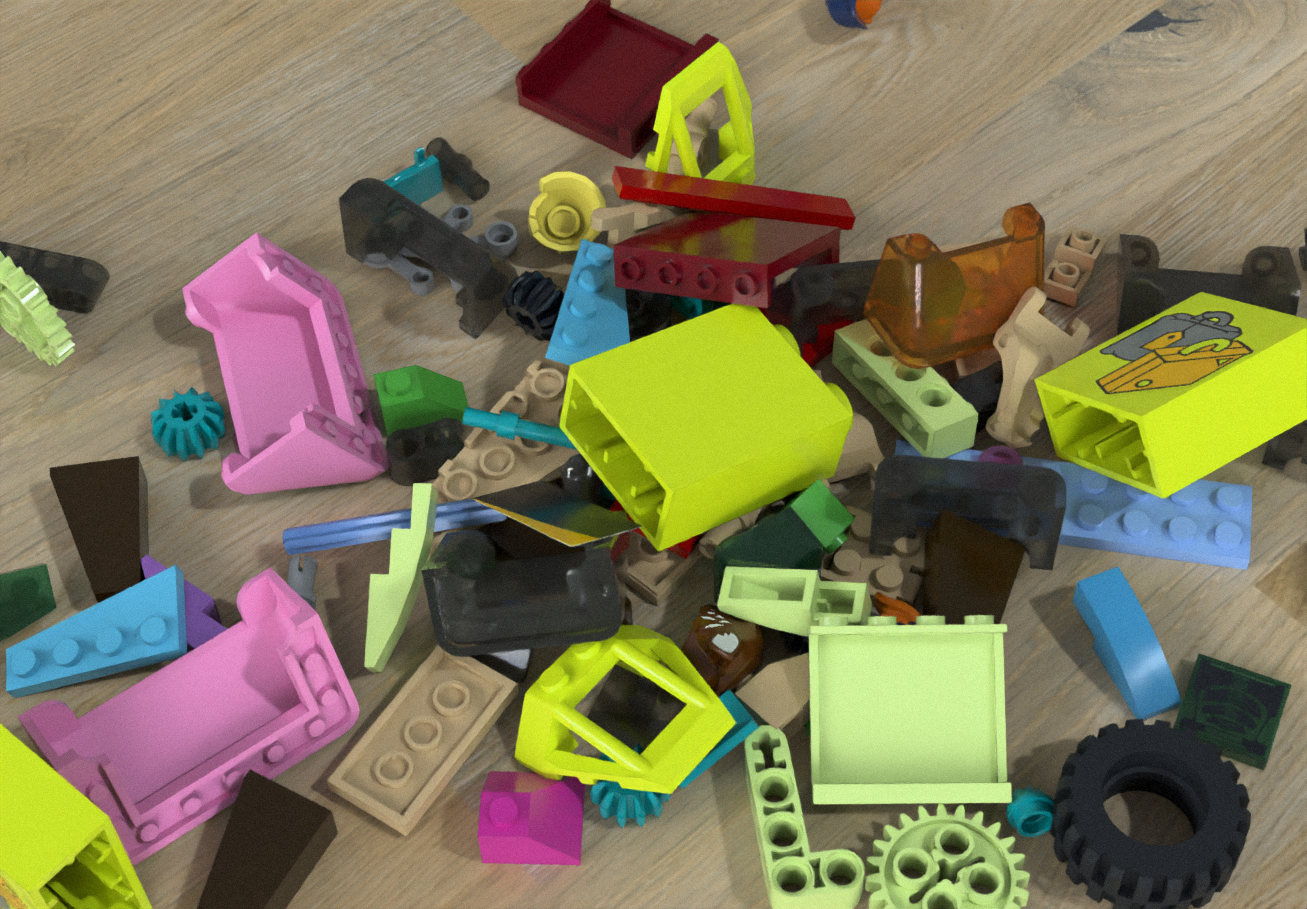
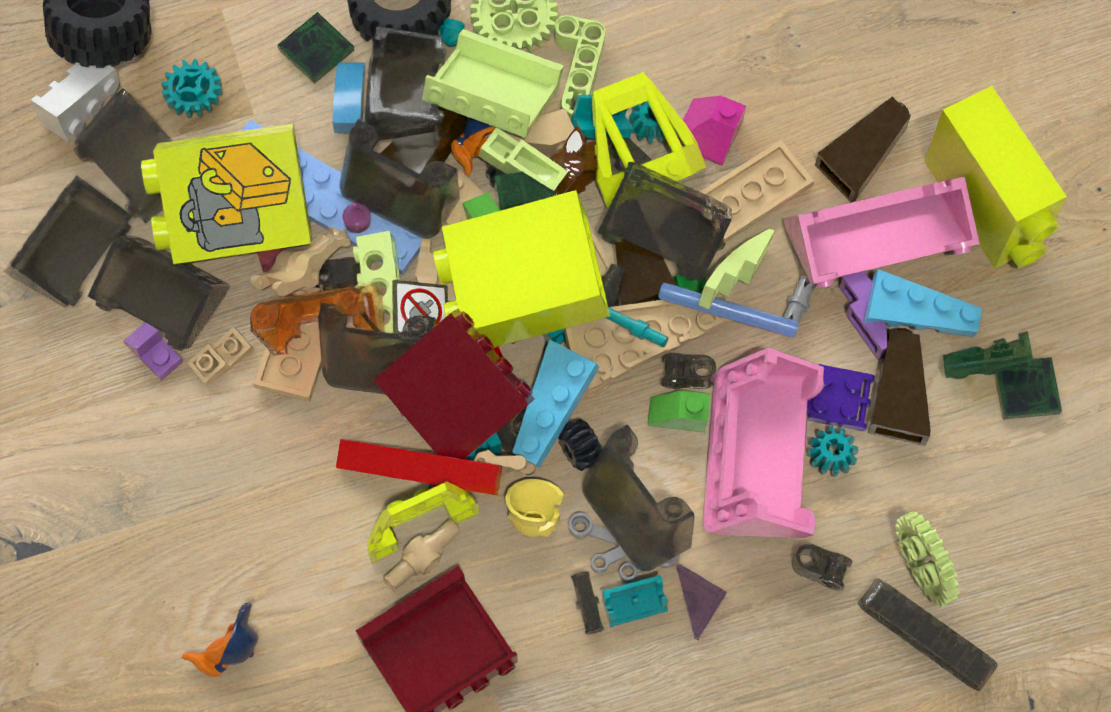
camera: 160 degrees left, 15 degrees up
black sticker [473,481,642,547] -> none
none -> medium lavender slope [123,322,183,381]
none -> clear smoke windscreen [363,26,446,142]
none -> piece [392,280,448,339]
none -> clear purple tile [677,564,727,640]
none -> clear smoke piece [792,543,853,591]
none -> dark purple plate [806,364,875,431]

